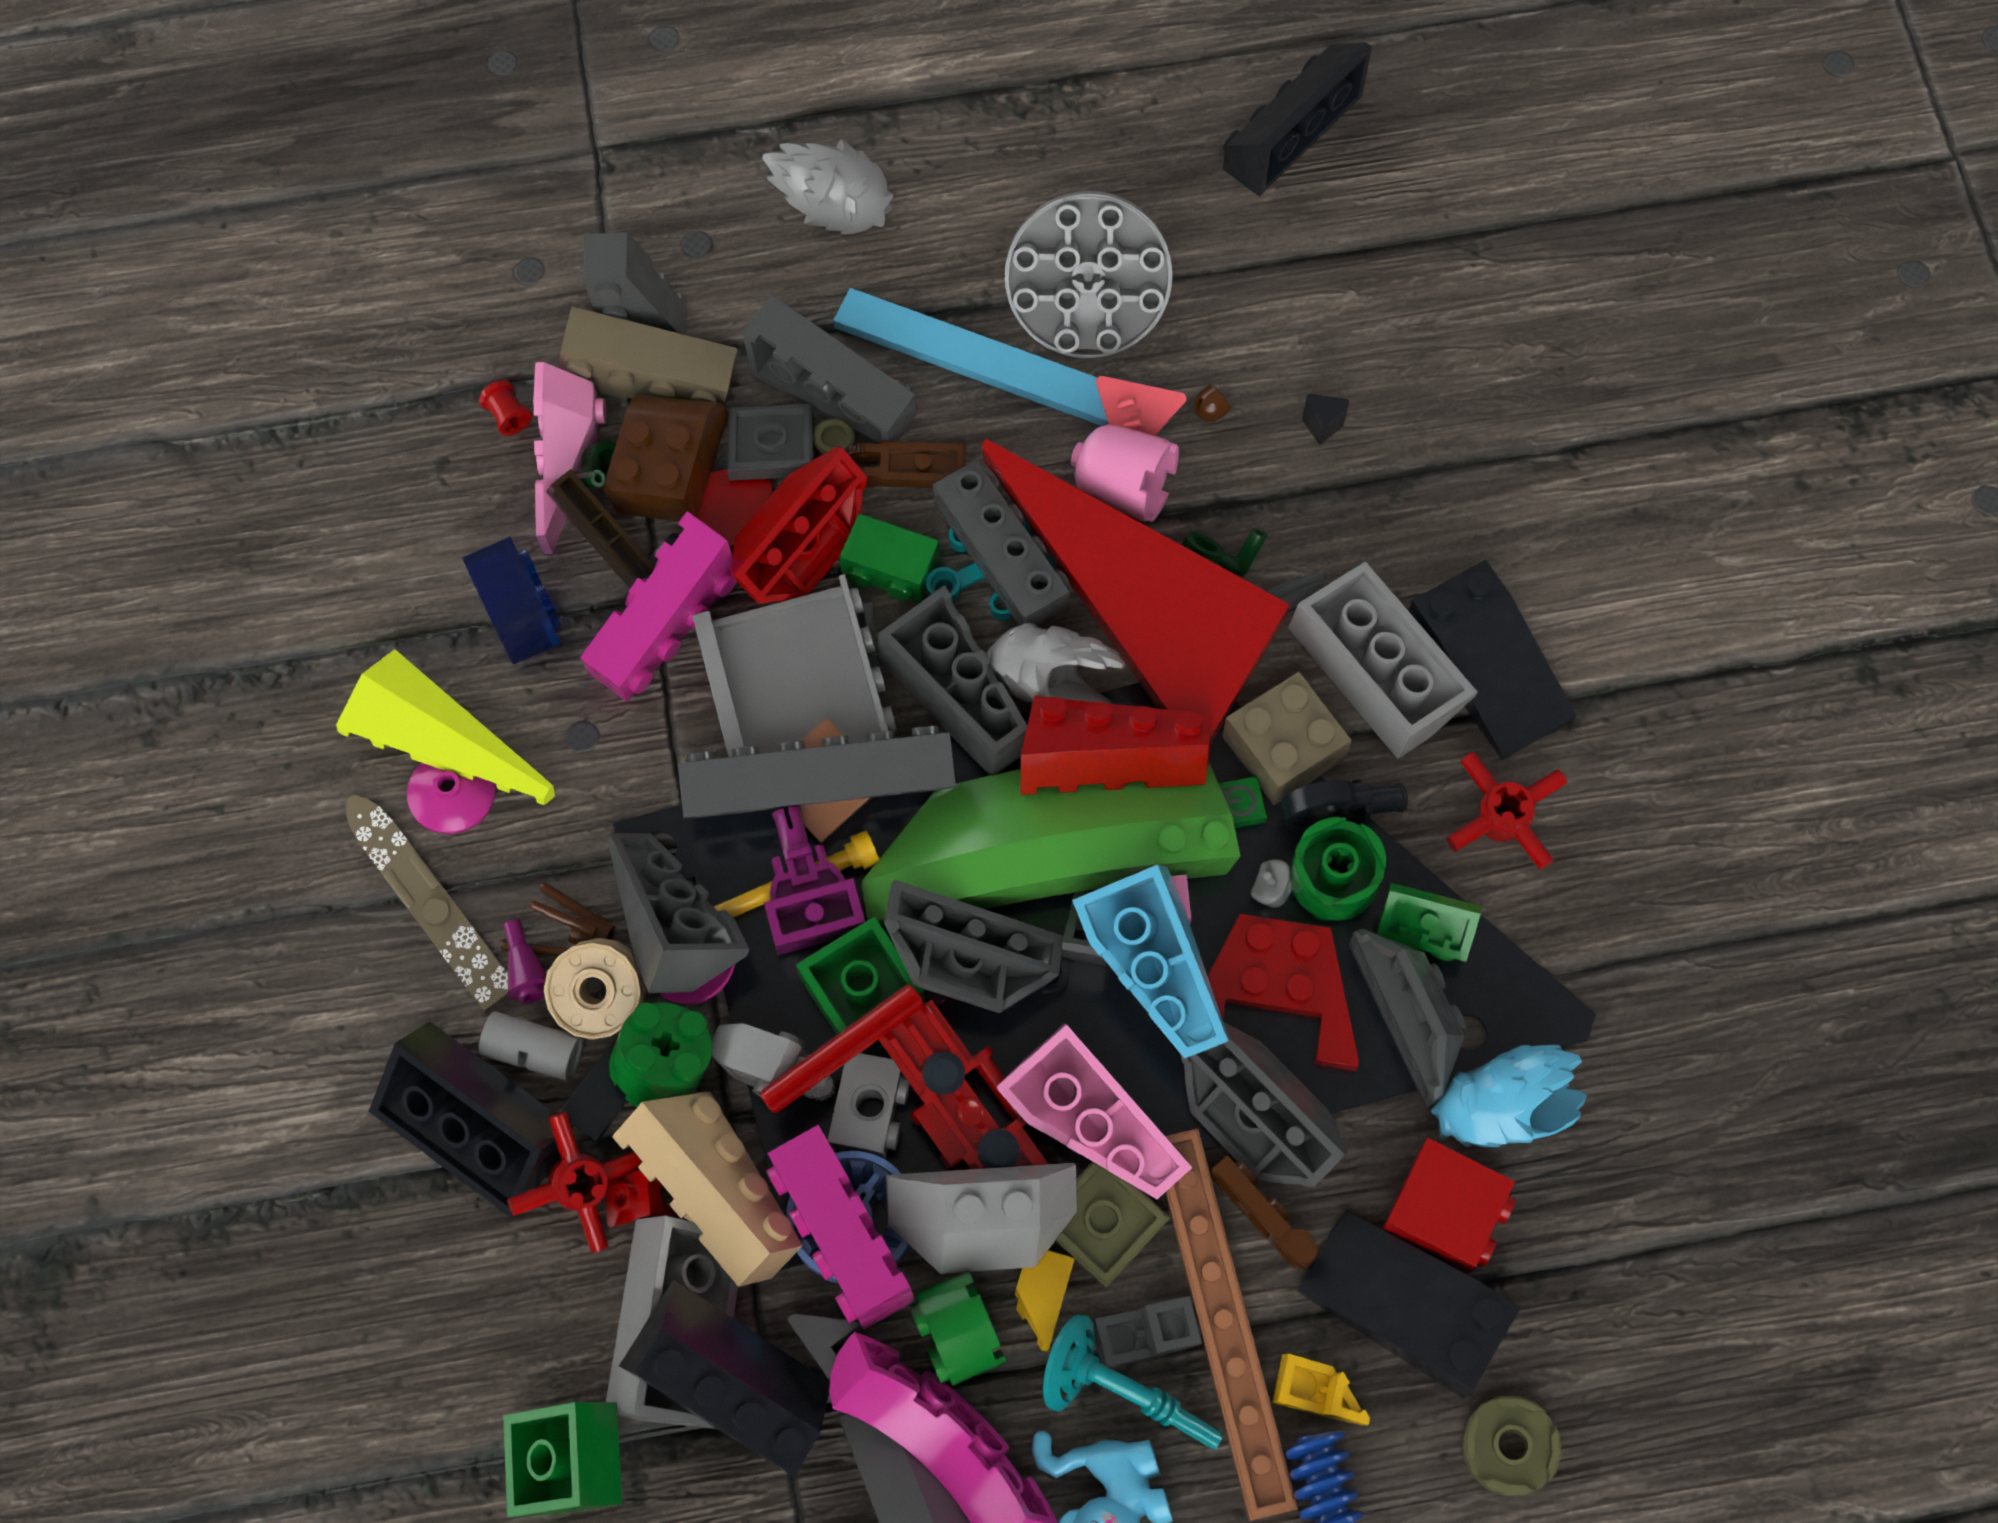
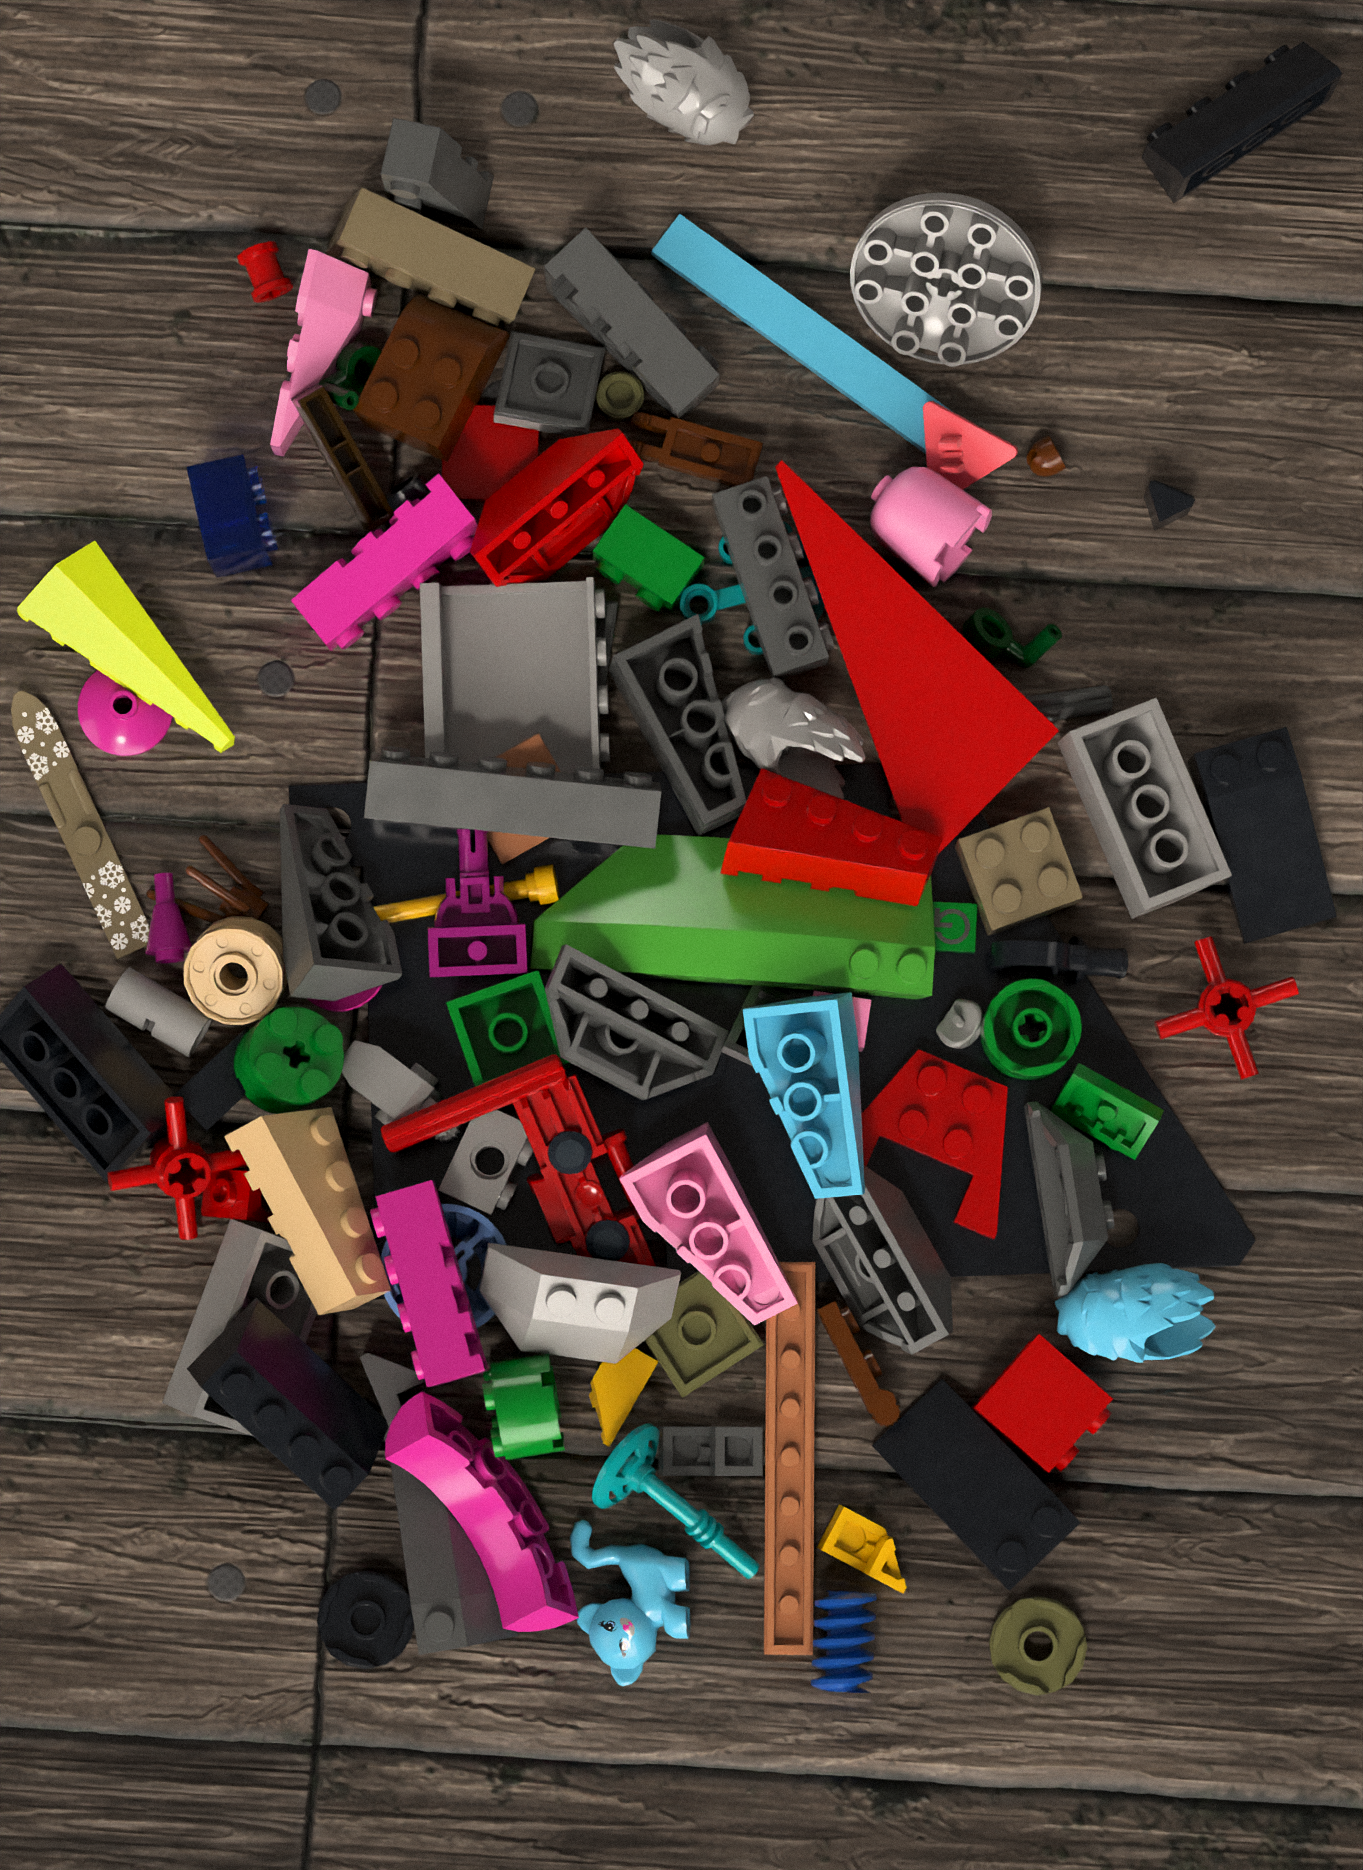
camera: 10 degrees right, 15 degrees up
green brick [503,1402,622,1518] -> none

